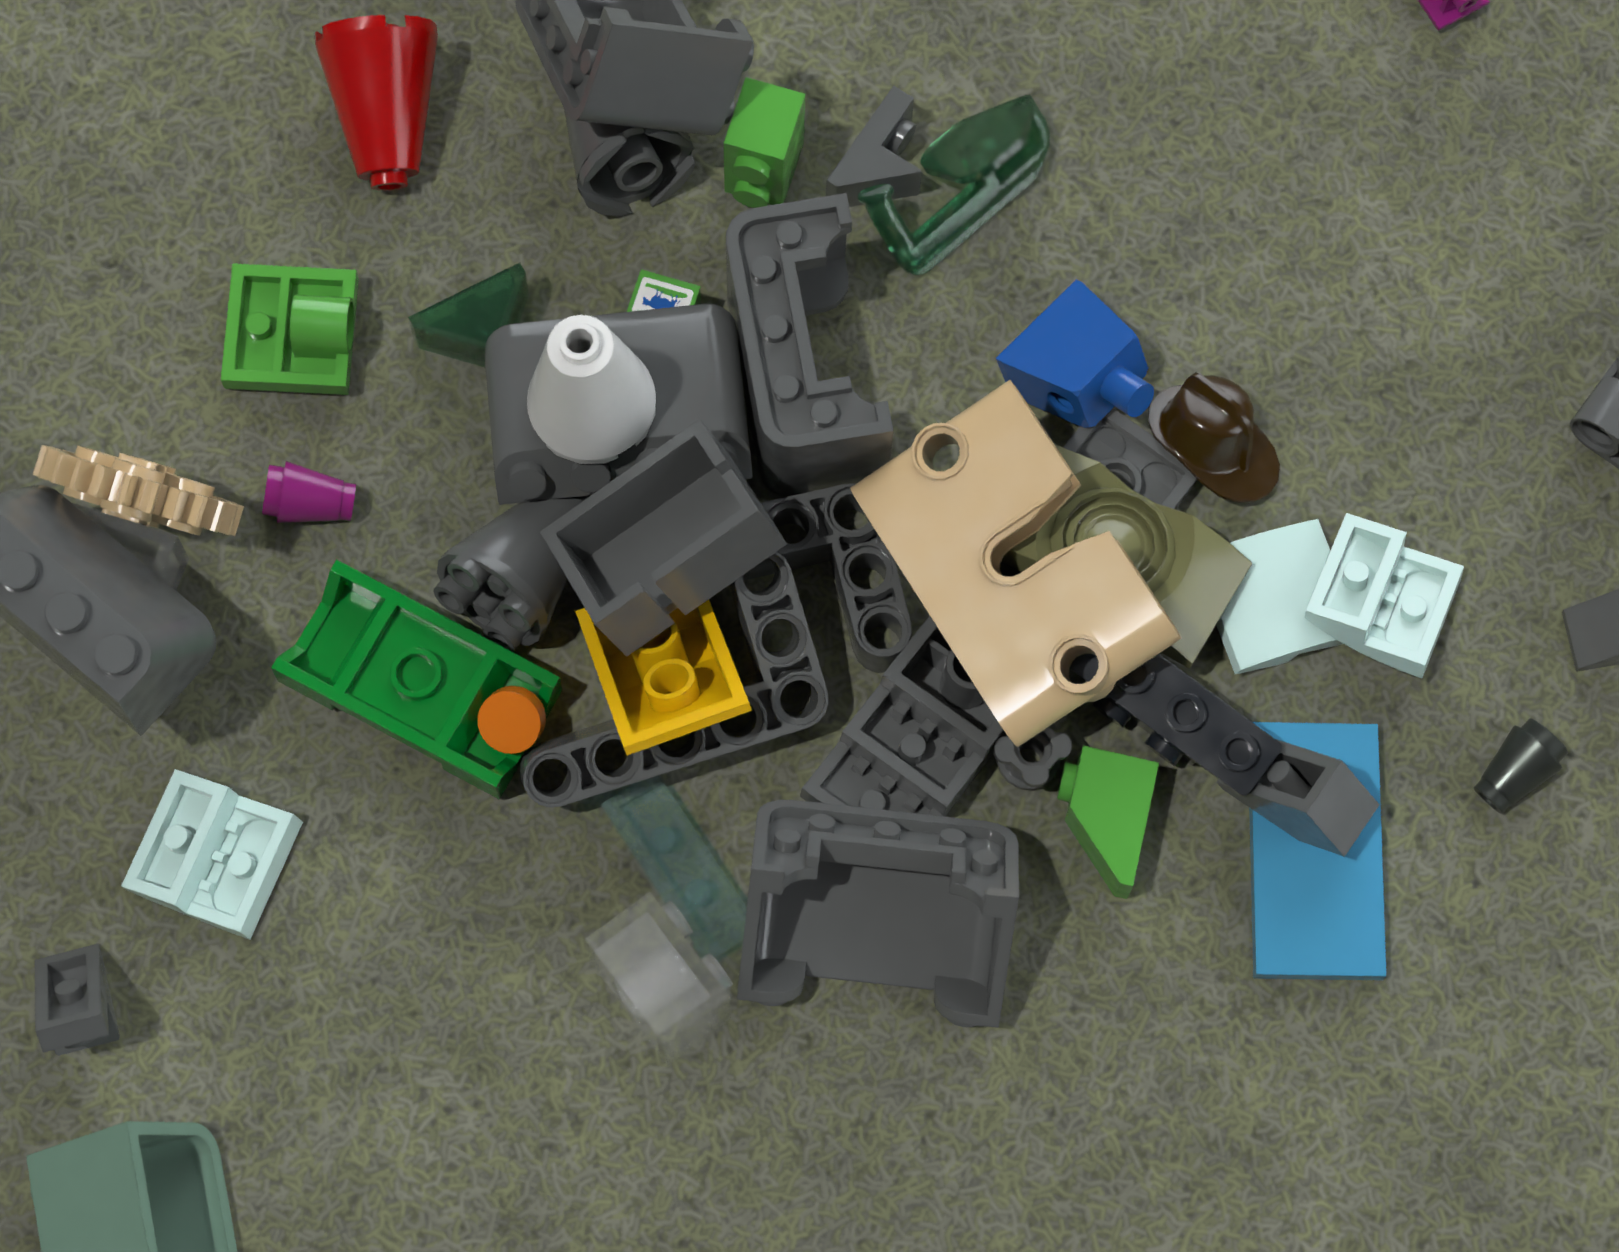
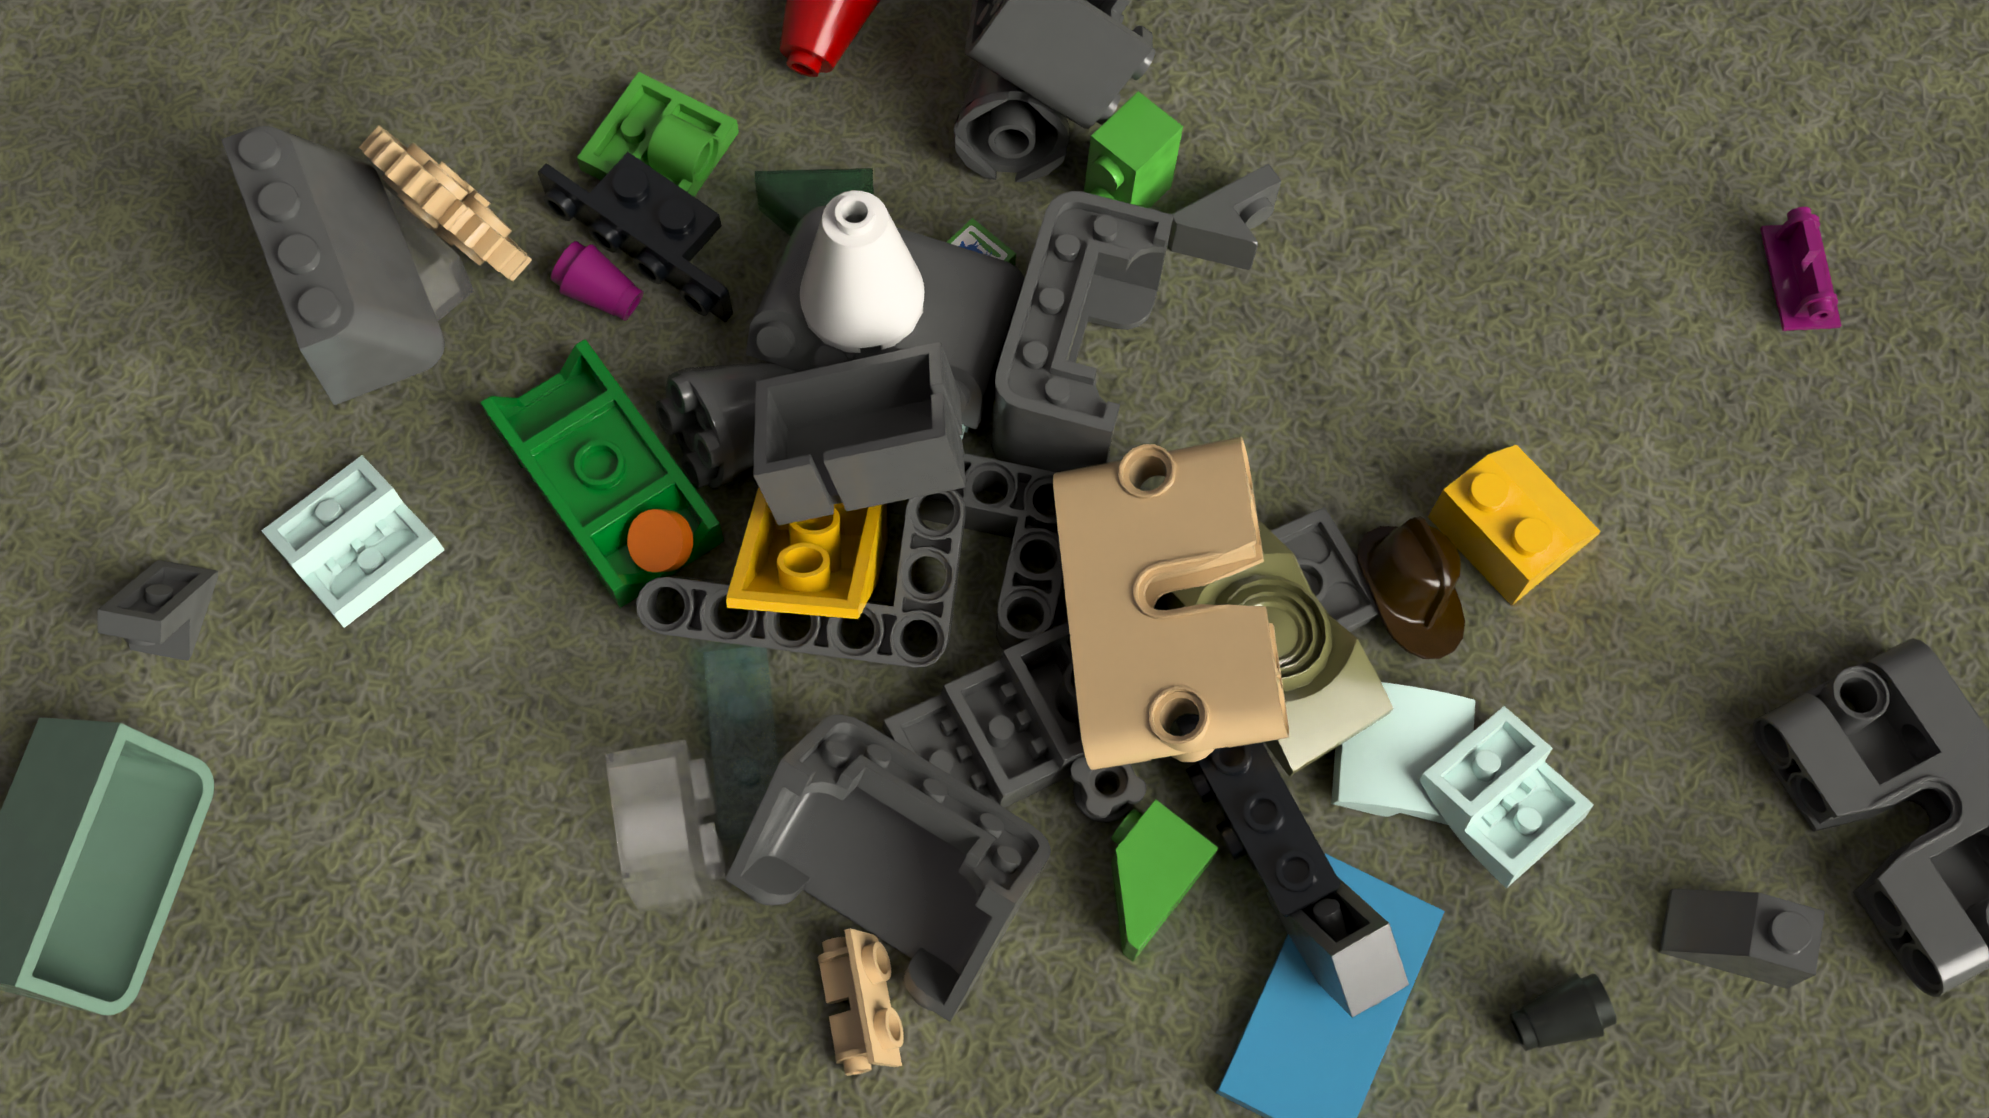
camera: 25 degrees right, 5 degrees down
clear green piece [858,95,1050,275] -> none
blue torso [996,279,1154,428] -> none
none -> black bracket [538,152,733,323]
none -> tan hinge [818,928,904,1076]
none -> yellow slope [1428,445,1601,606]

